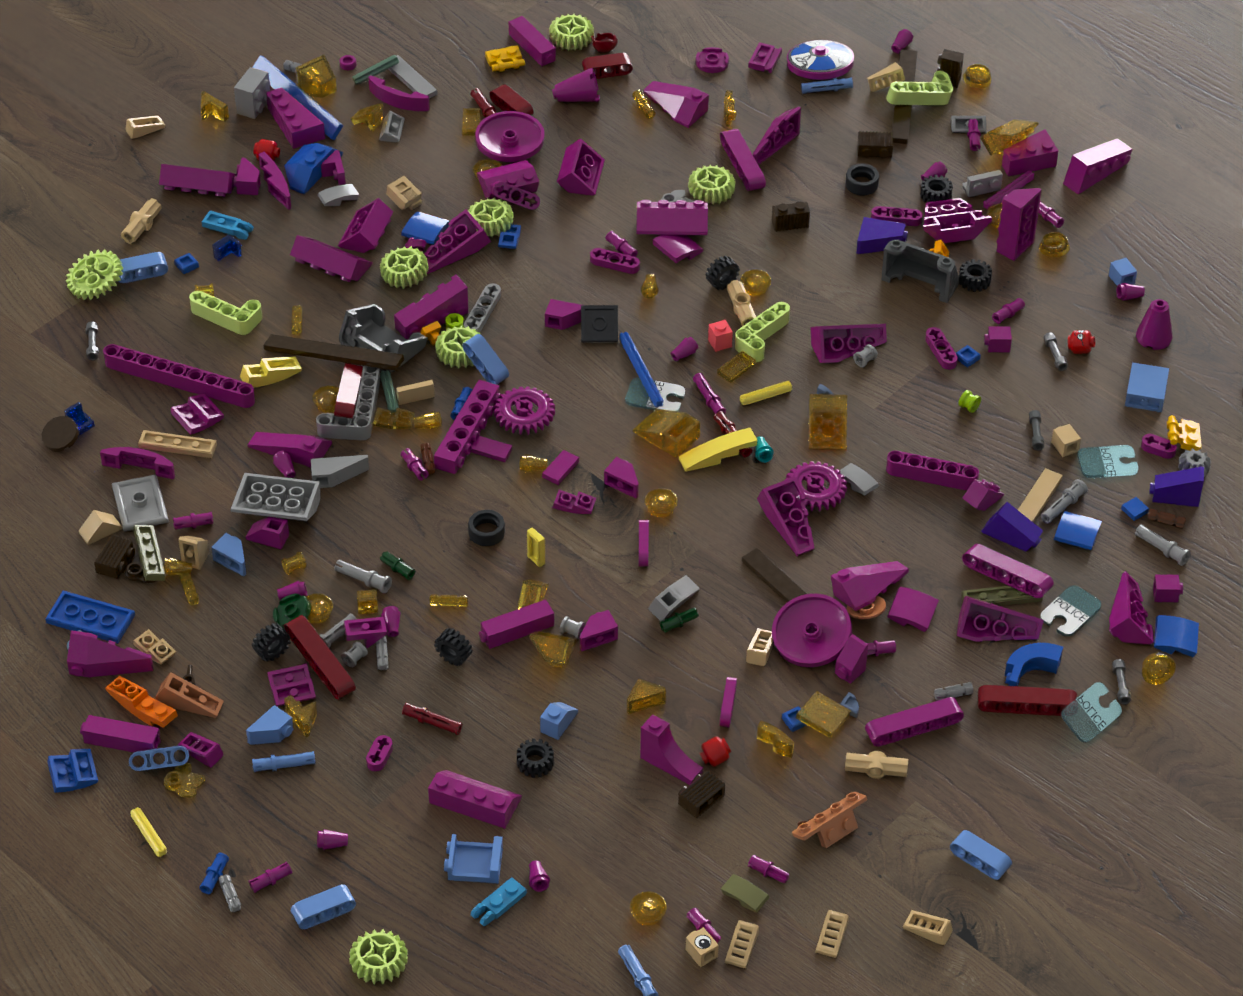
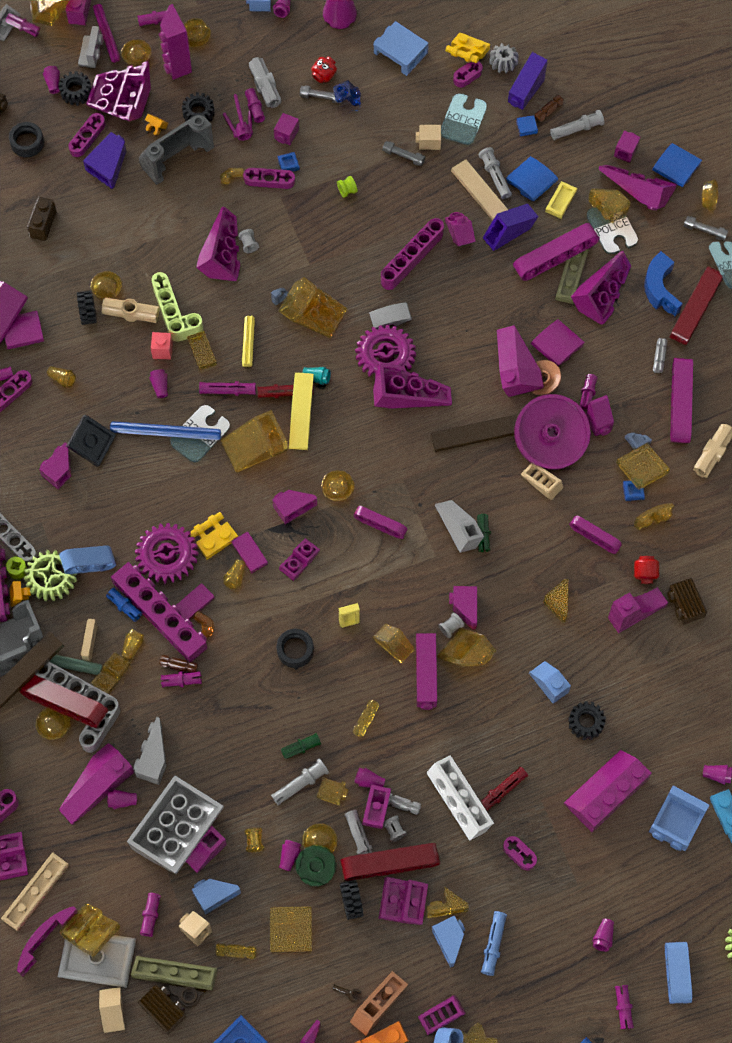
camera: 65 degrees left, 20 degrees up
tan slope [133,629,176,665] -> none
clear yellow cone [164,557,192,576] -> none
black tyre [434,628,473,666] -> none
none -> clear yellow slope [59,903,120,957]
none -> yellow plate [190,512,238,560]
none -> clear orange arm [193,611,214,637]
none -> clear yellow arm [220,167,244,184]
none -> magenta plant [223,94,253,141]
none -> light grey piece [249,57,281,108]
none -> clear yellow slope [270,907,312,952]
none -> clear blue bracket [333,80,361,107]
none -> white brick [427,755,494,841]
none -> light yellow tile [545,181,577,219]
none -> clear yellow slope [588,188,631,224]

